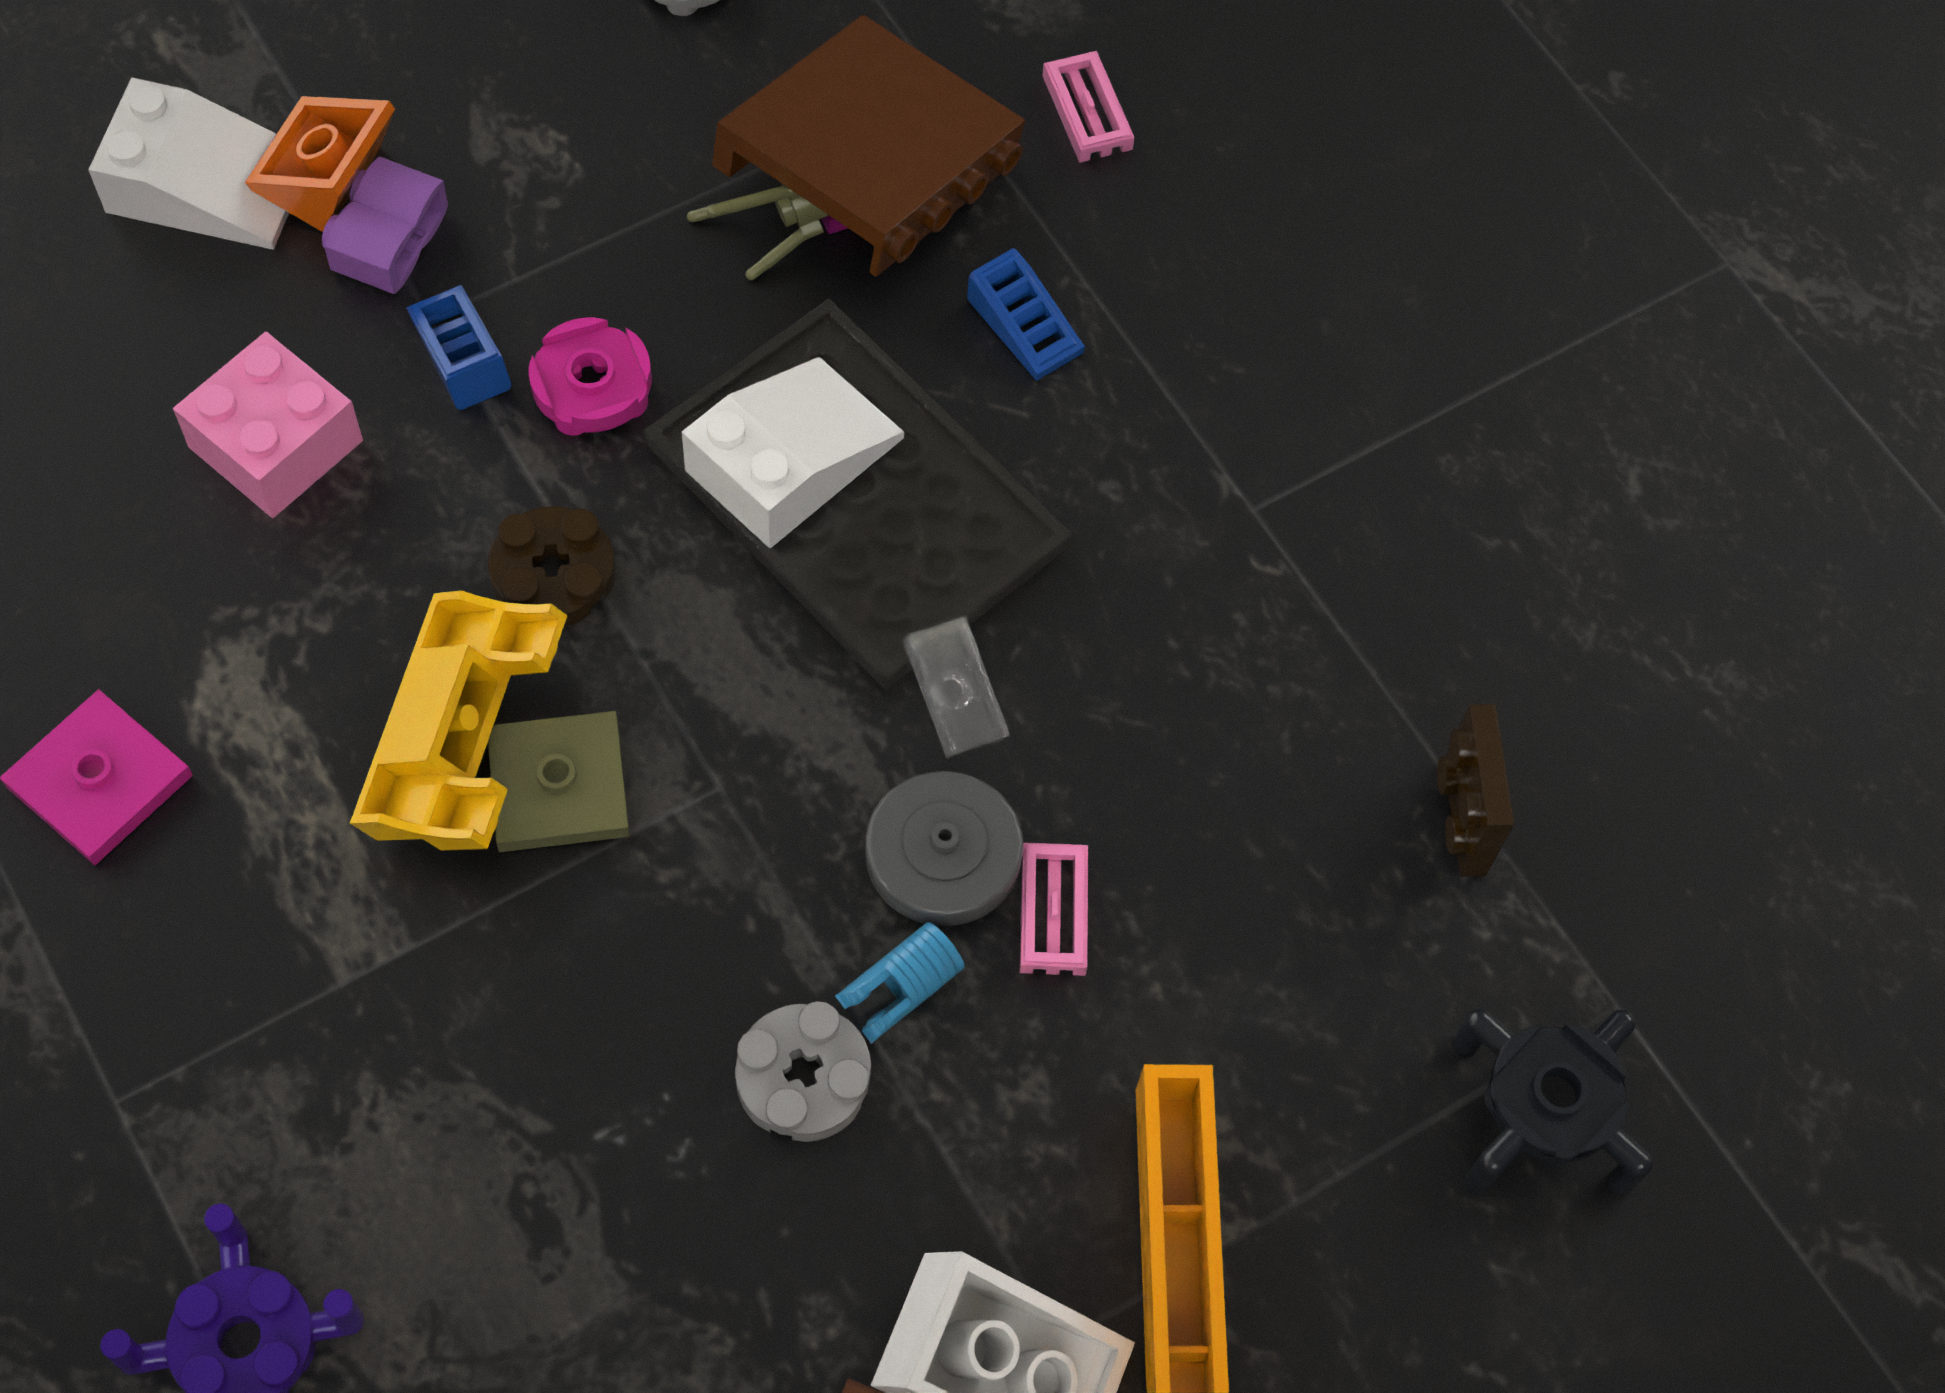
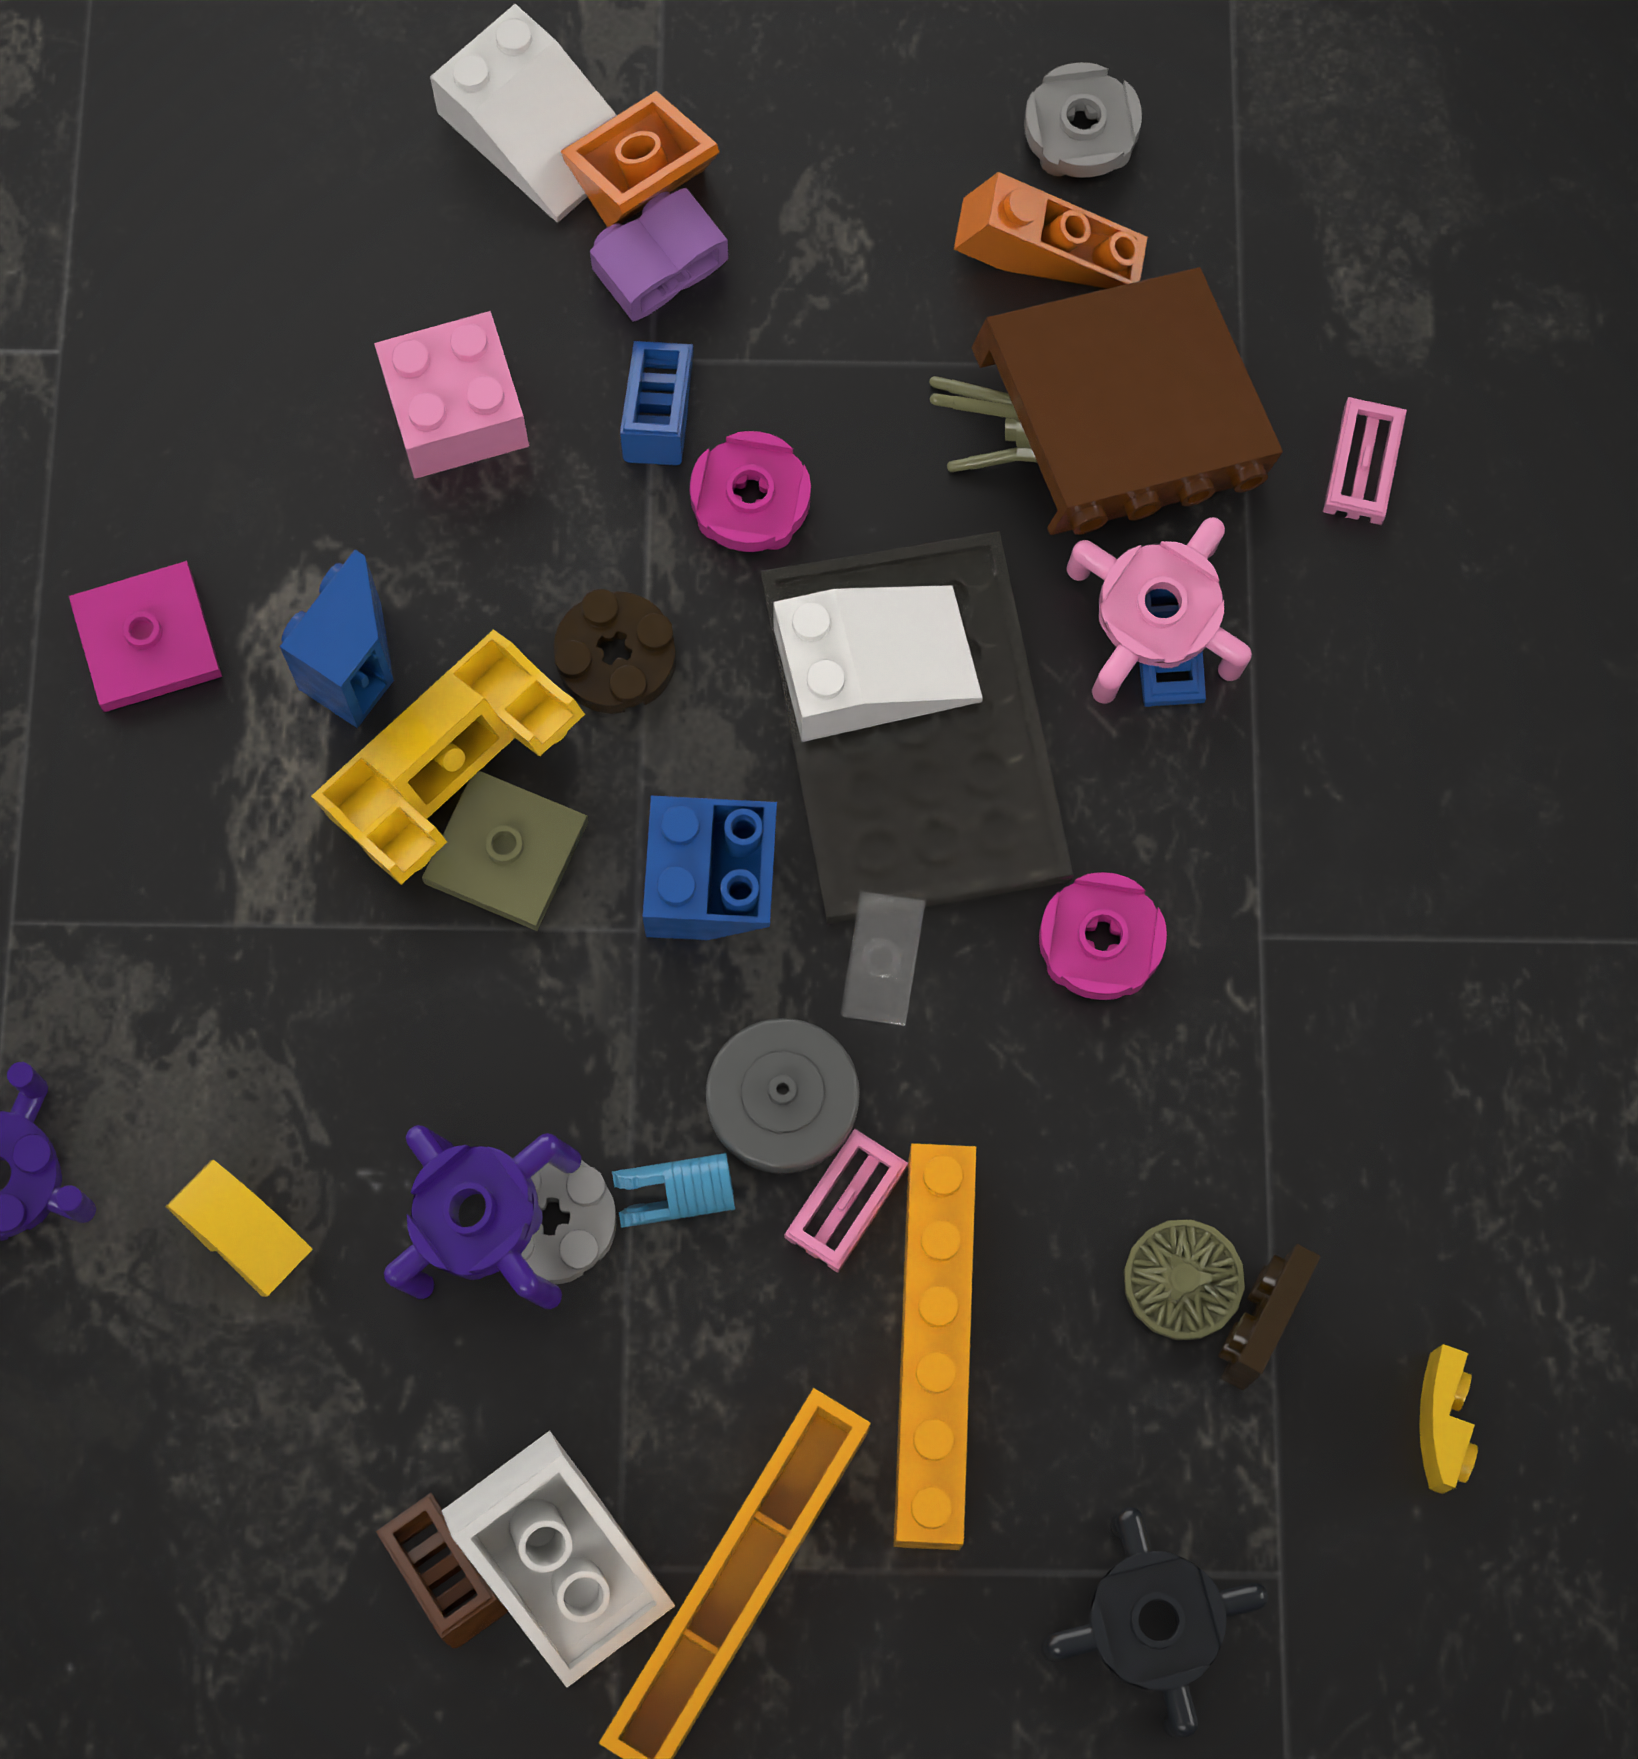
camera: 35 degrees right, 10 degrees up
none -> yellow slope [165,1160,313,1296]
none -> blue slope [280,550,394,728]
none -> dark purple plate [384,1125,582,1309]
none -> blue slope [643,796,777,940]
none -> light orange brick [894,1143,976,1550]
none -> orange slope [954,172,1148,289]
none -> dark pink plate [1039,872,1167,1000]
none -> bright pink plate [1067,517,1252,704]
none -> olive wheel [1123,1219,1245,1340]
none -> yellow slope [1419,1344,1478,1494]

